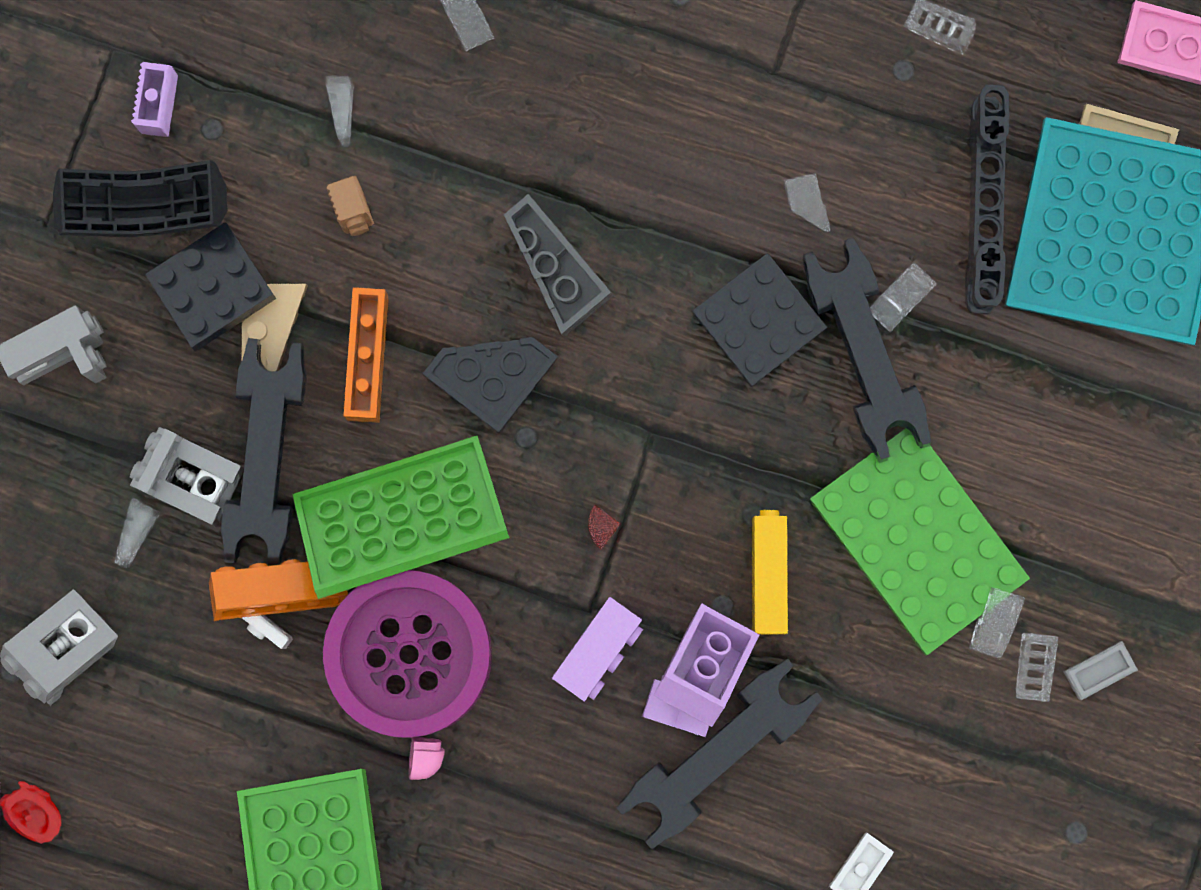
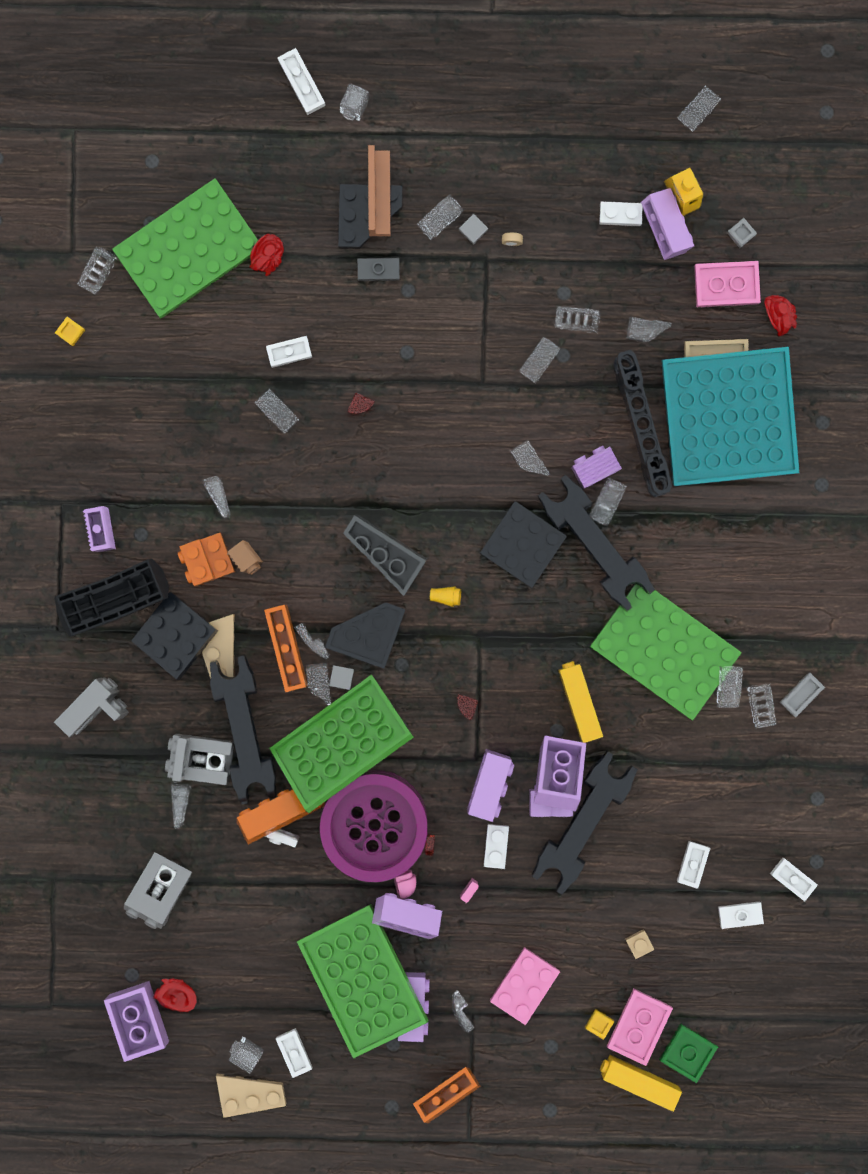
camera: 15 degrees left, 5 degrees up
none -> orange plate [178,533,235,586]
none -> clear slope [295,623,330,659]
none -> clear slope [306,663,331,705]
none -> light grey tile [329,665,354,690]
none -> clear red tile [347,393,375,414]
none -> lavender brick [372,893,442,939]
none -> clear red tile [425,834,435,856]
none -> yellow cone [430,586,461,607]
none -> bright pink tile [460,878,479,903]
none -> white plate [484,824,509,869]
none -> clear slope [519,336,561,383]
none -> lavender brick [571,446,622,489]
none -> clear slope [626,317,671,342]

